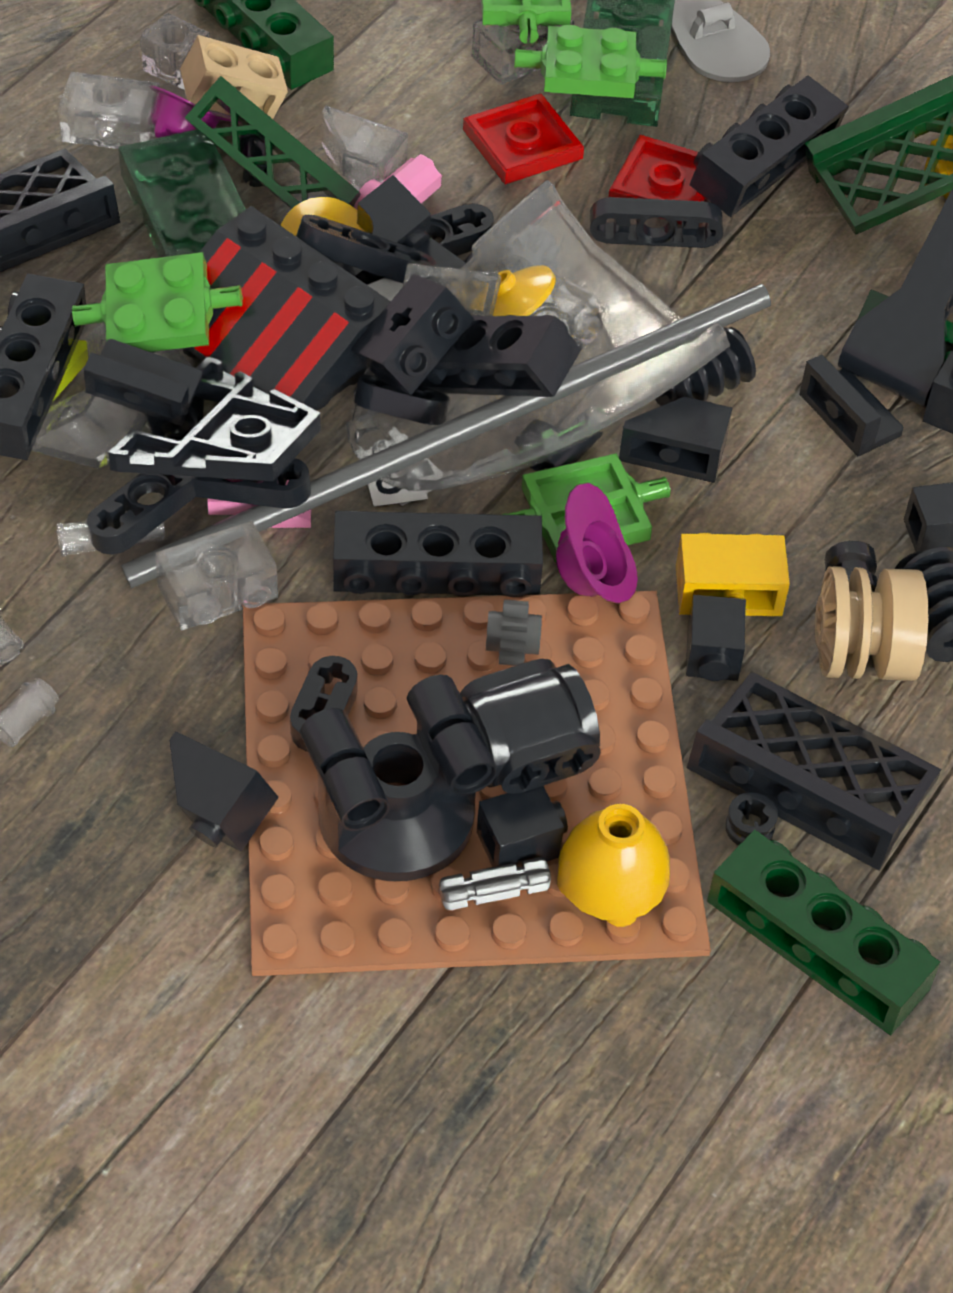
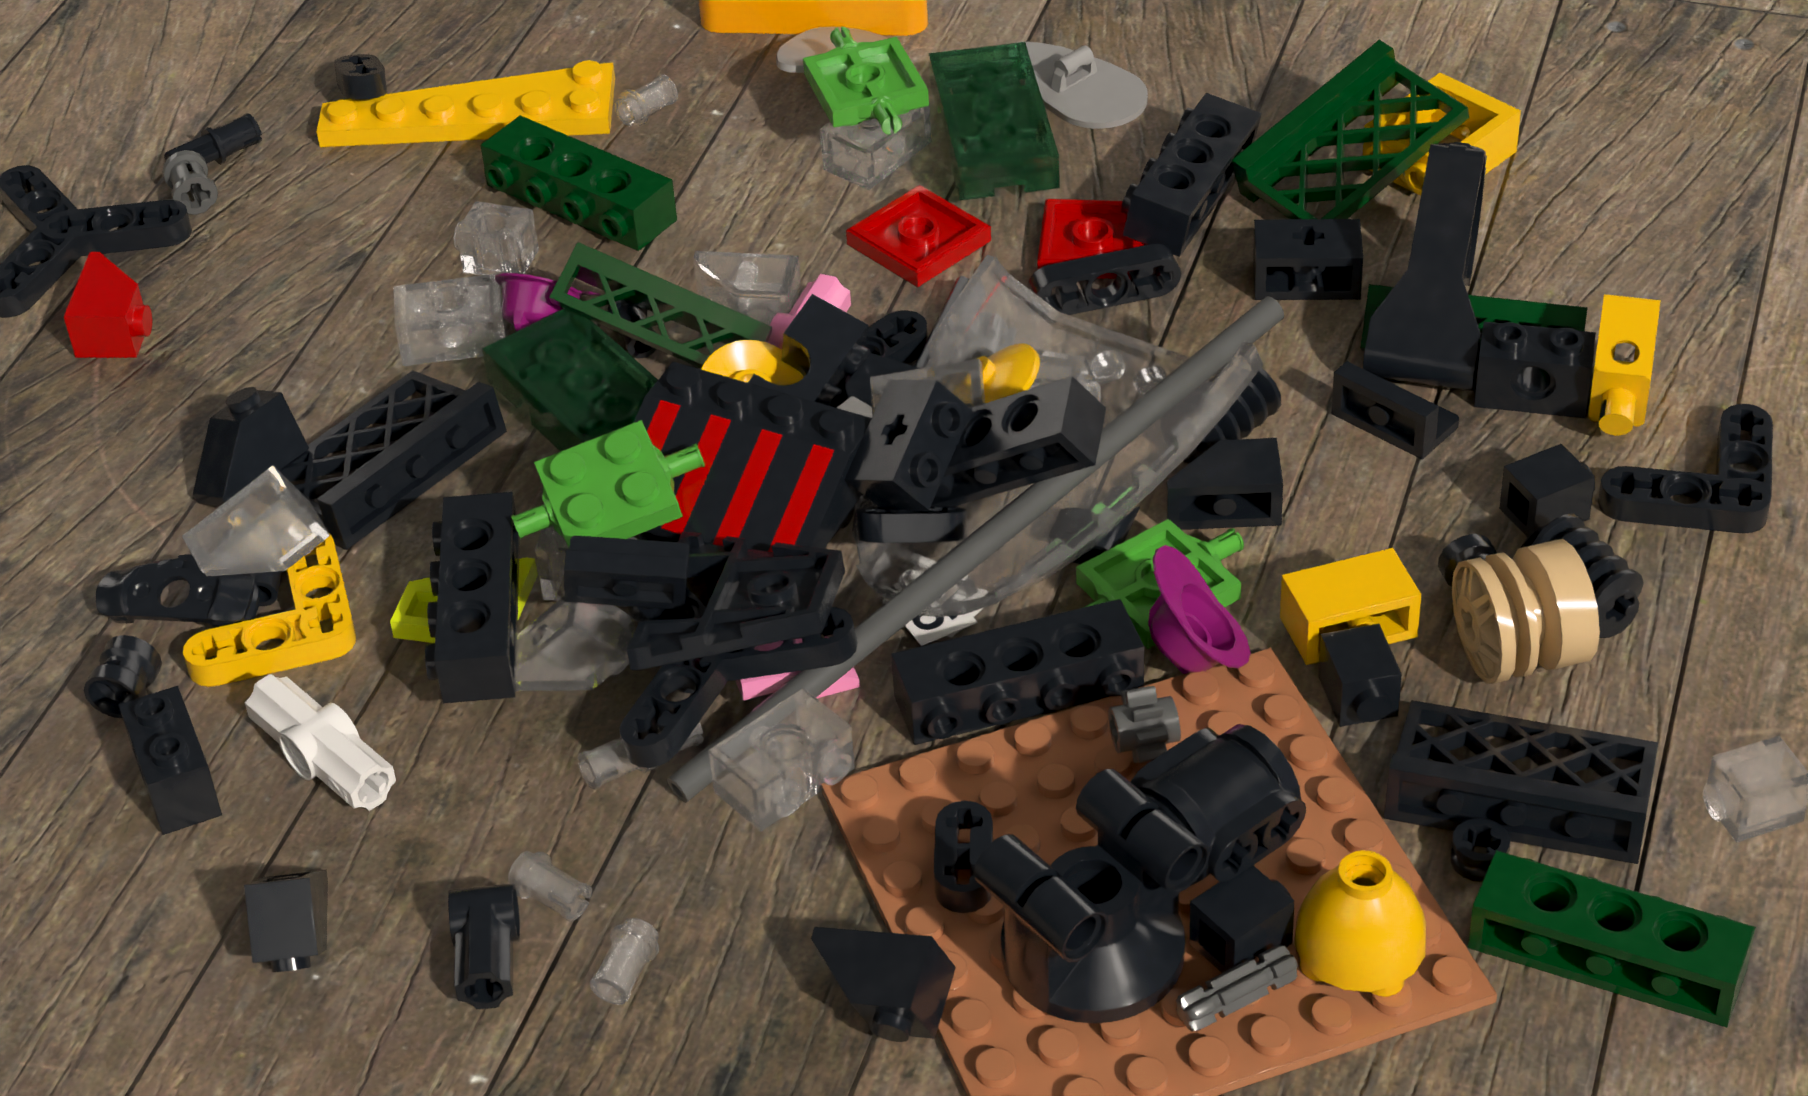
camera: 10 degrees left, 10 degrees down
tan brick [180,35,288,119] -> none
black beam [296,215,436,284] -> none
bright green plate [514,25,667,98] -> none
none -> black brick [1253,219,1363,300]

